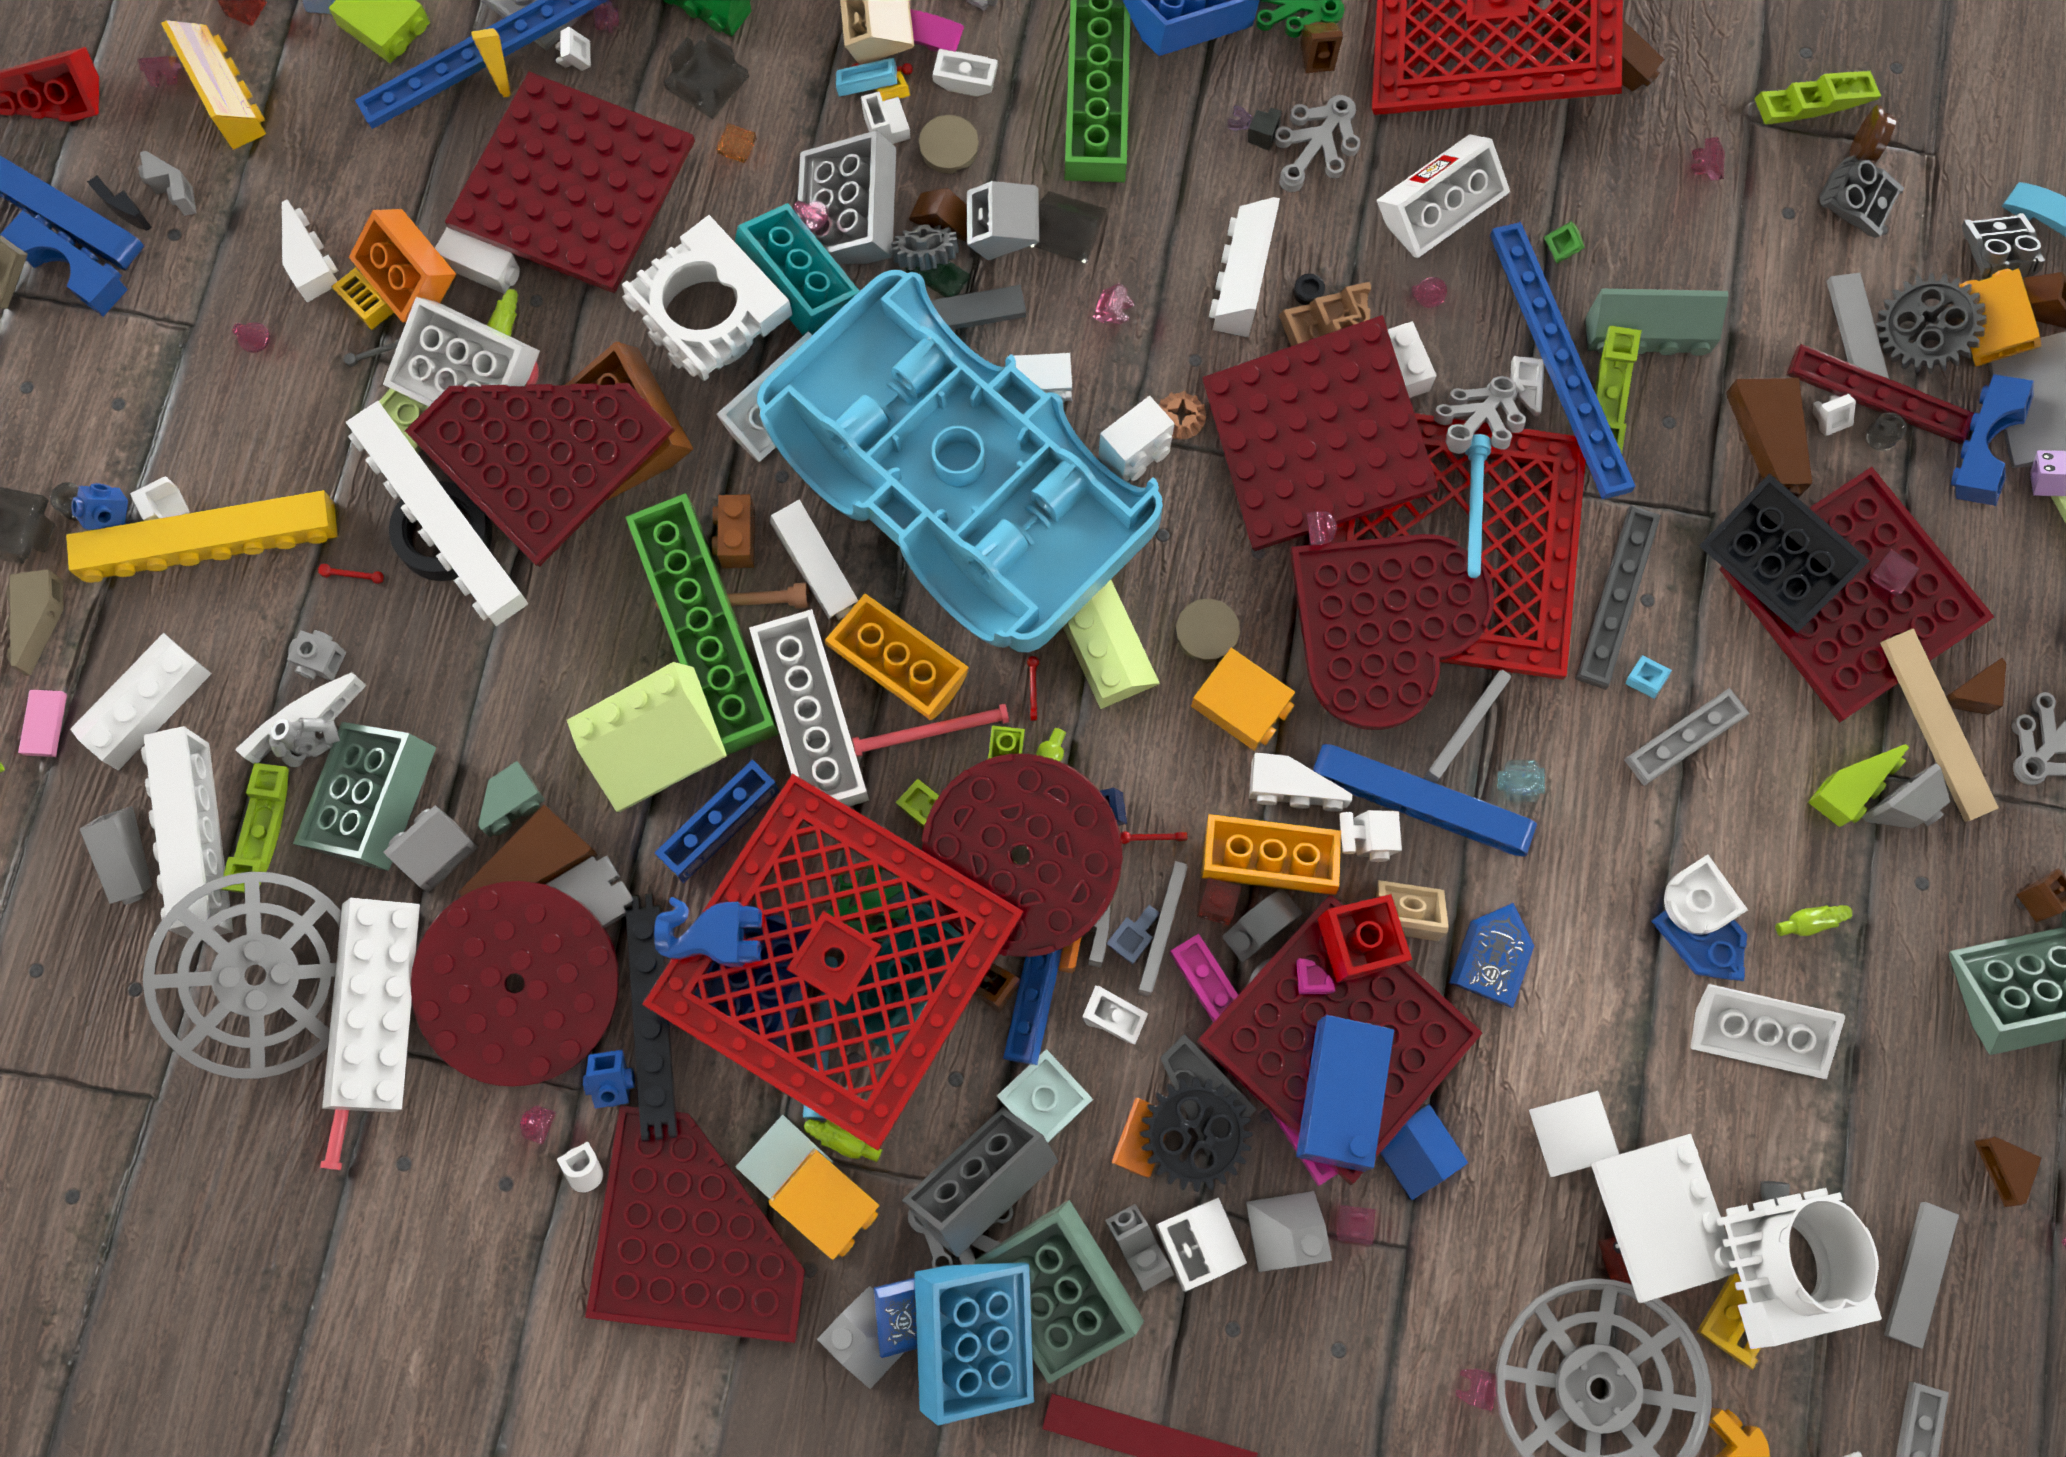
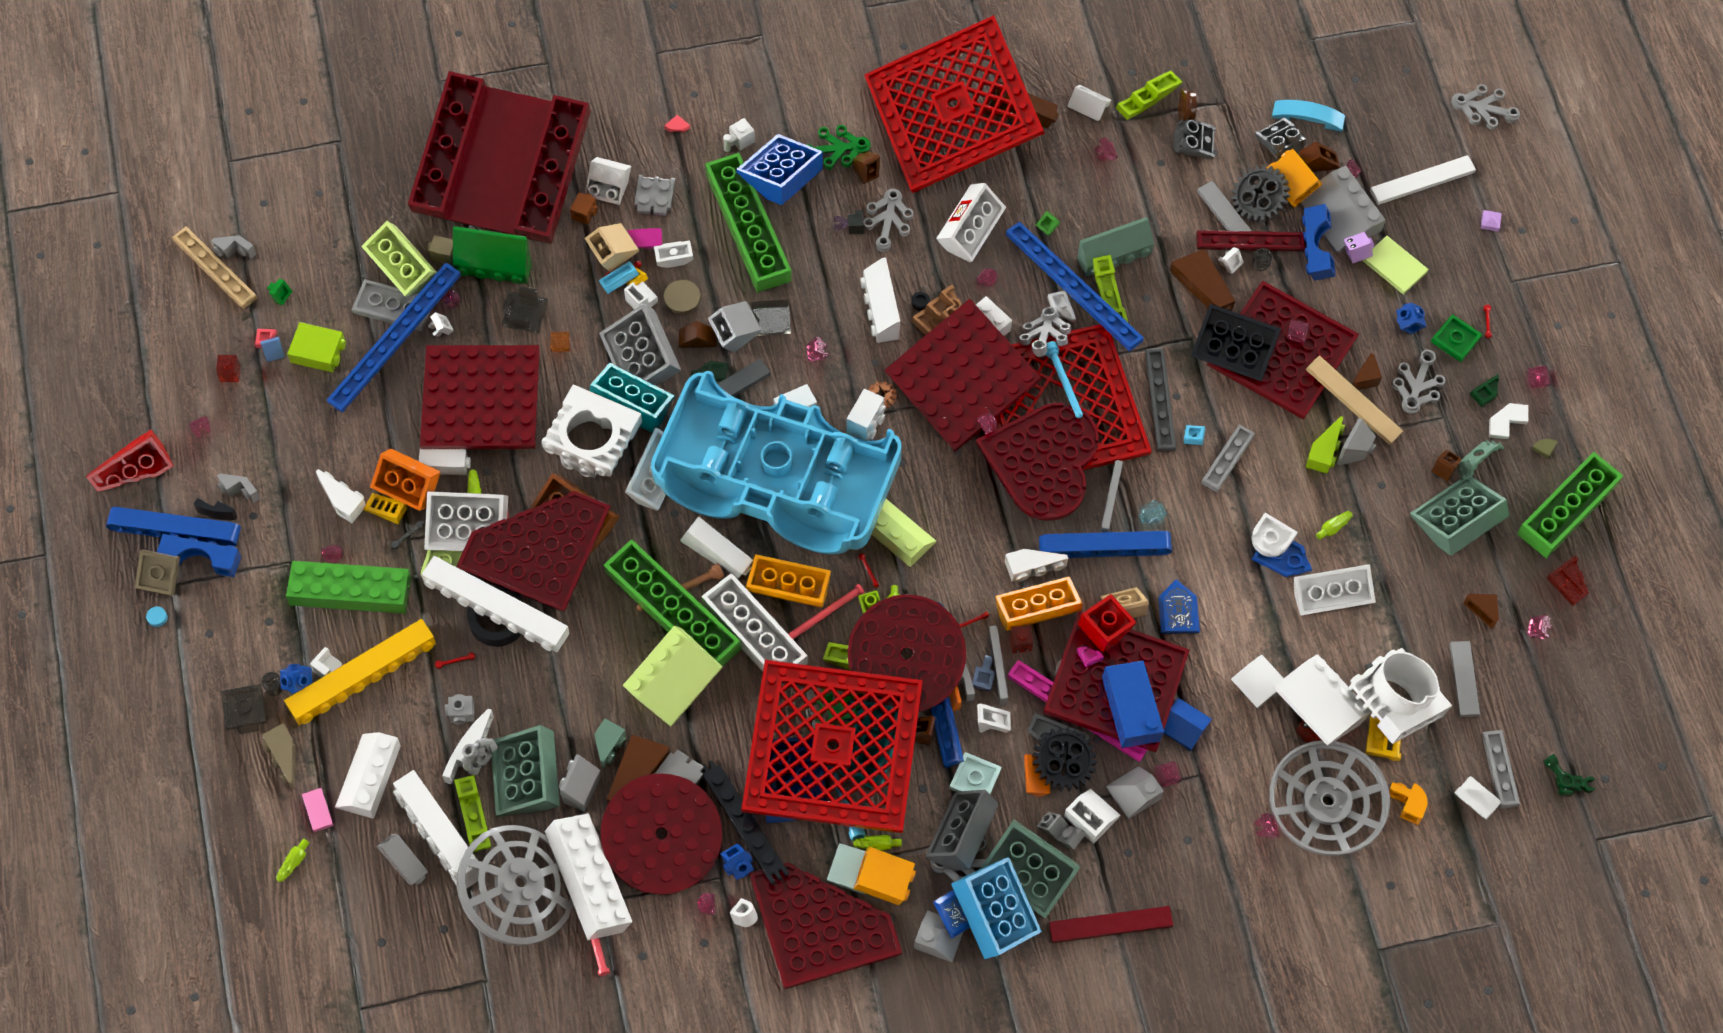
camera: 25 degrees left, 10 degrees down
yellow slope [161,20,266,150] -> none
yellow slope [471,28,511,97] -> none
blue brick [654,760,780,883] -> none
blue hips [654,897,762,967] -> none
dark orange brick [712,494,755,568] -> none
clear pink plate [794,201,828,231] -> none
dark grey gear [891,225,959,271] -> none
dark tan tile [1175,598,1240,663] -> none
light orange brick [1191,647,1295,751] -> none
dark grey brick [1221,889,1303,963] -> none
white brick [1339,810,1402,862] -> none
none -> bright green brick [286,561,412,614]
none -> white panel [1068,85,1111,121]

